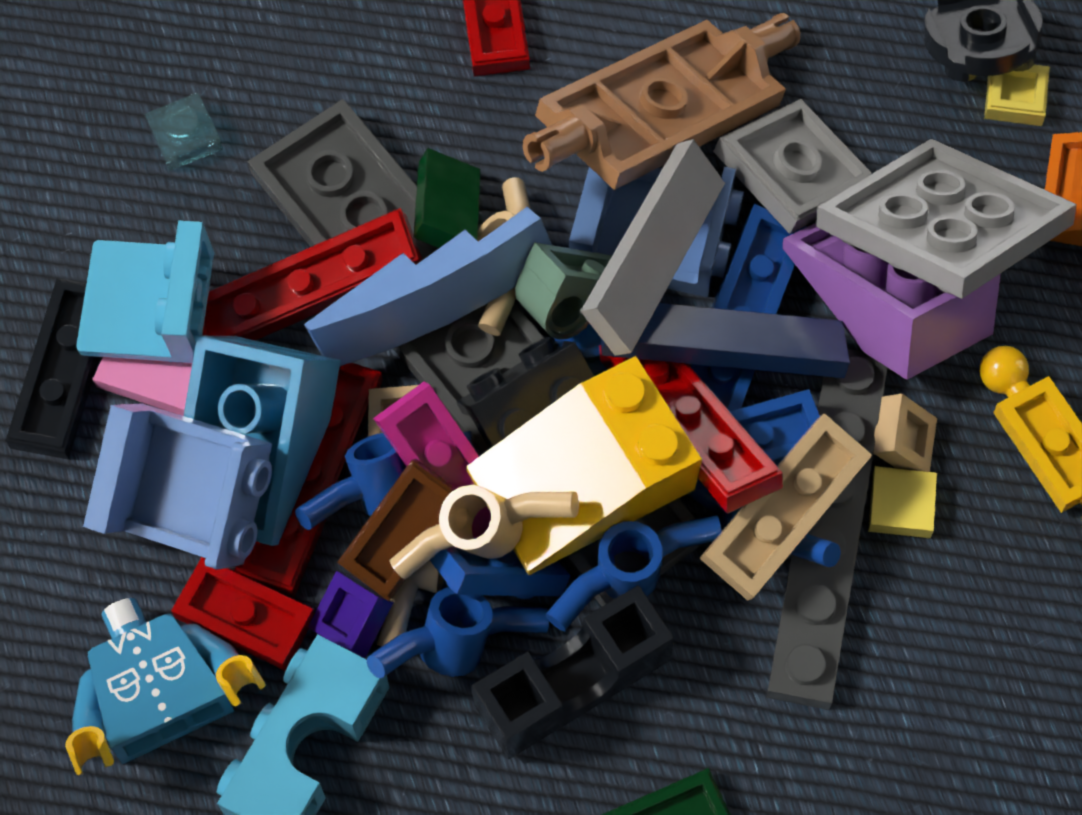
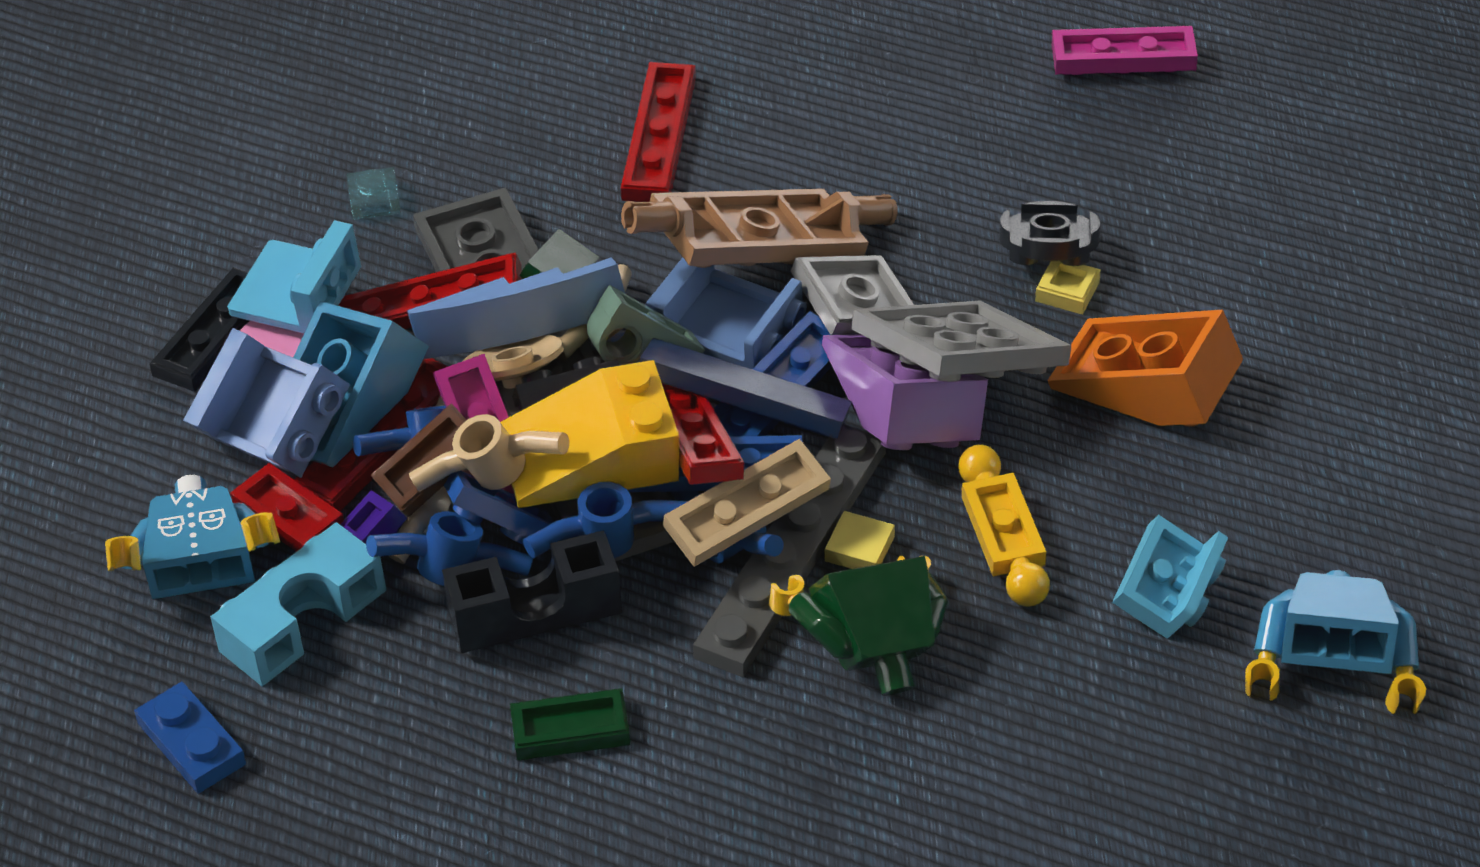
camera: 15 degrees right, 20 degrees down
light grey tile [580,139,725,356] -> none
tan plate [874,393,937,472] -> none
none -> tan dish [463,335,564,389]
none -> dark green torso [769,556,948,696]

